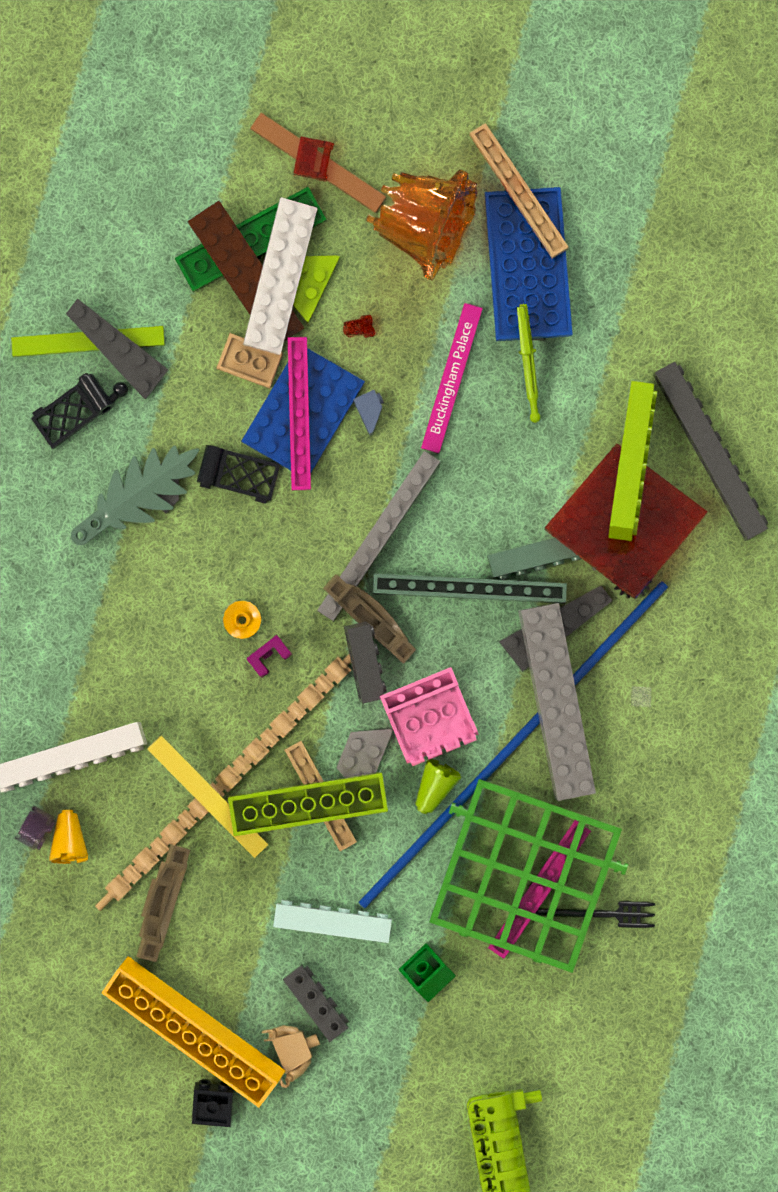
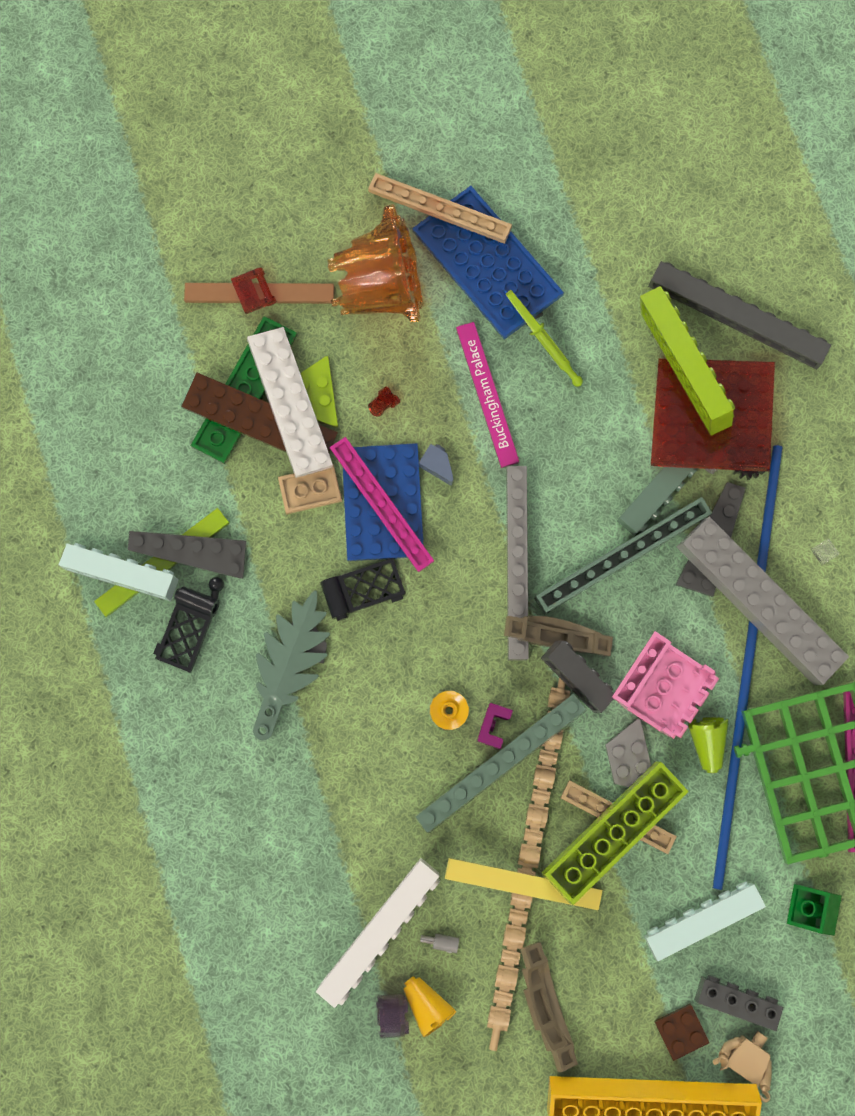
camera: 30 degrees left, 5 degrees down
none -> light aqua brick [59,543,179,601]
none -> sand green brick [415,694,587,833]
none -> light grey piece [420,934,459,953]
none -> reddish brown plate [654,1004,710,1061]

